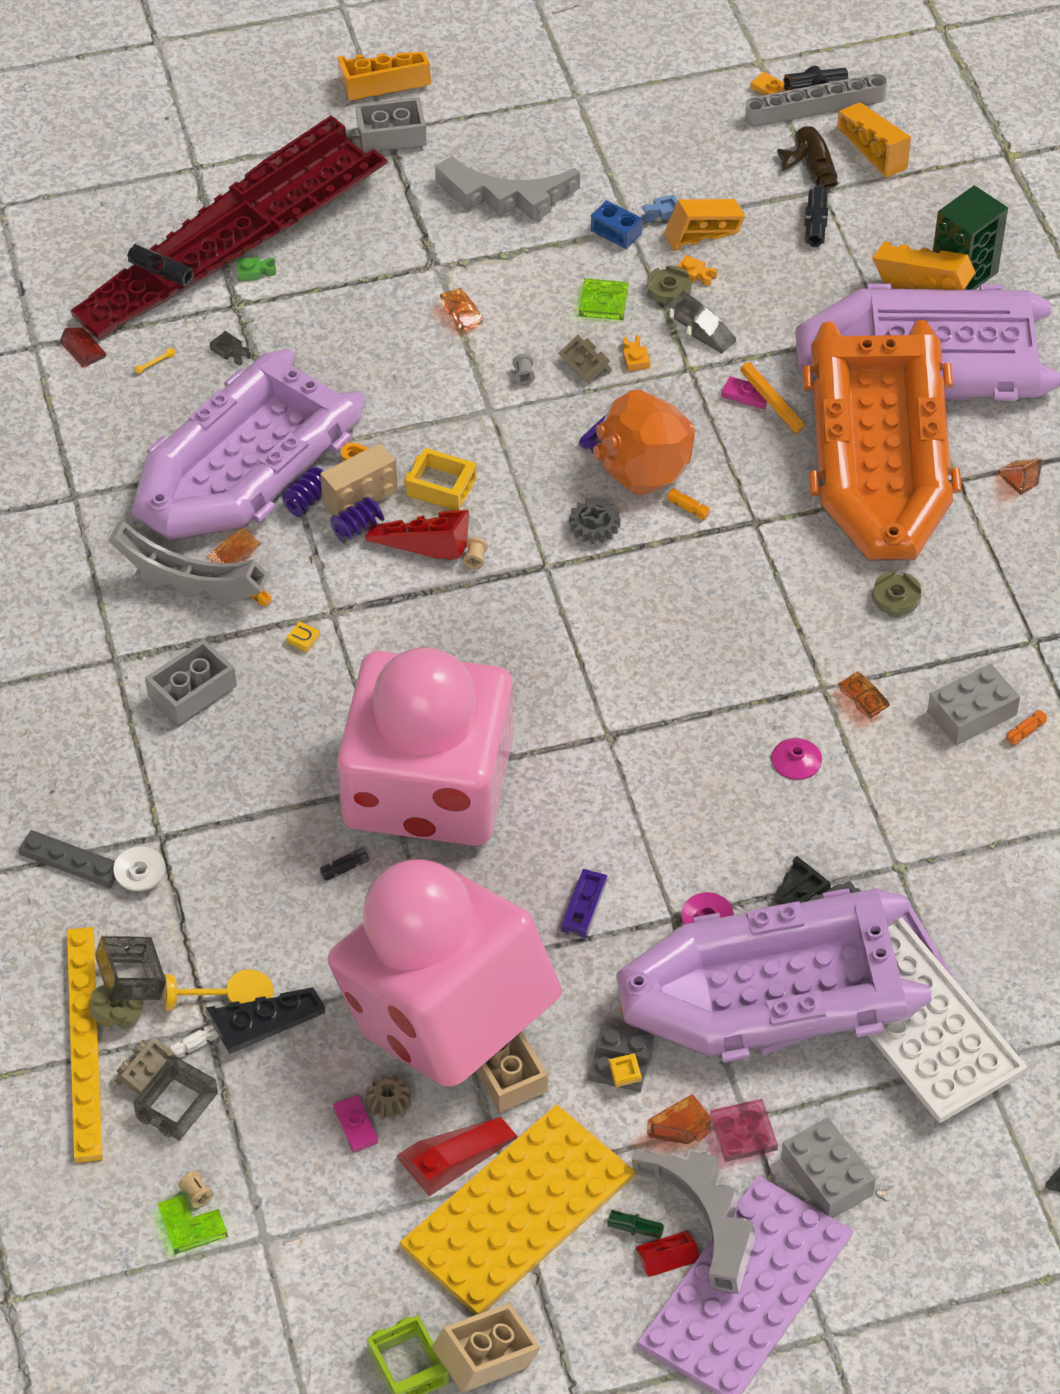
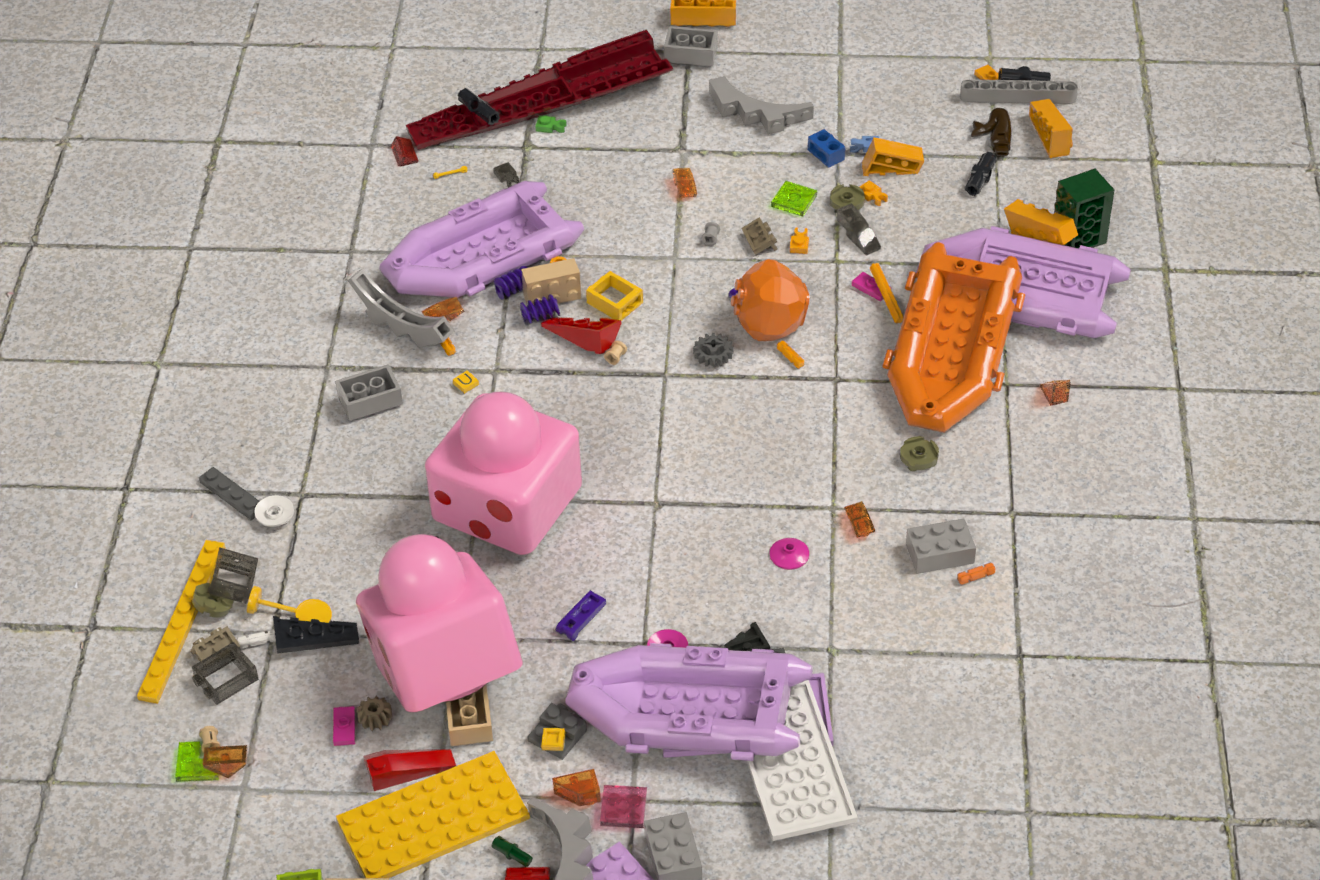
camera: 20 degrees right, 5 degrees down
none -> clear orange slope [203,745,248,779]

